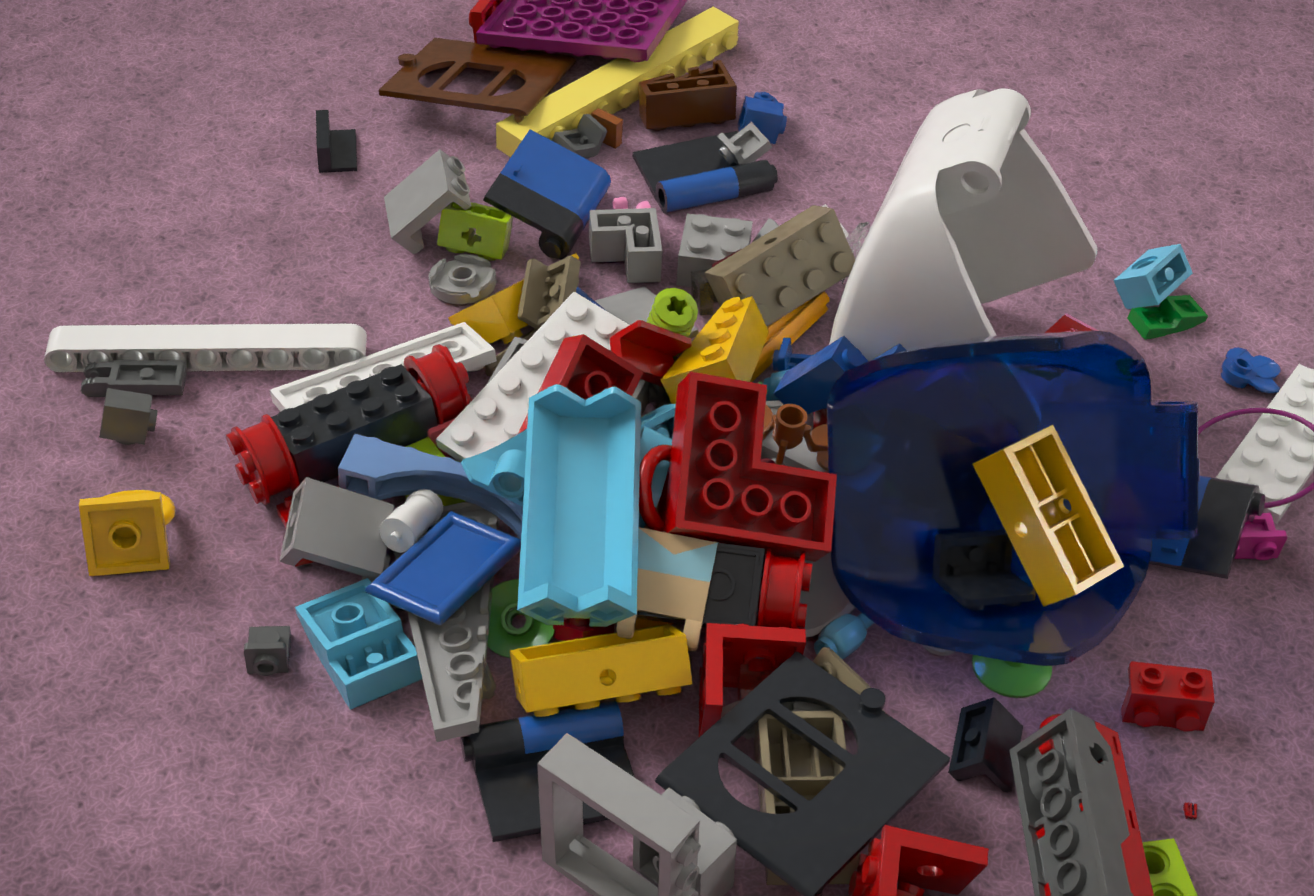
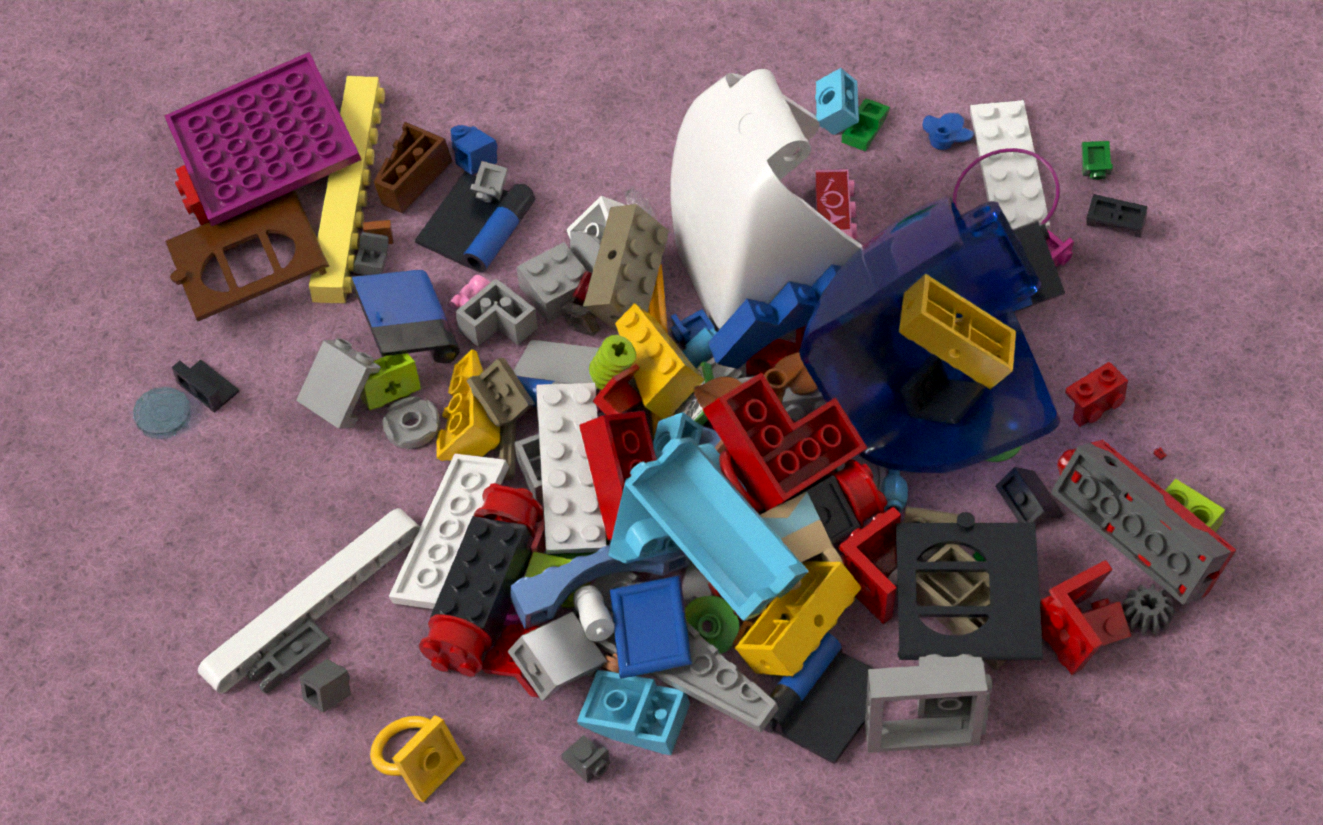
camera: 35 degrees left, 10 degrees up
none -> clear light blue tile [133,387,191,439]

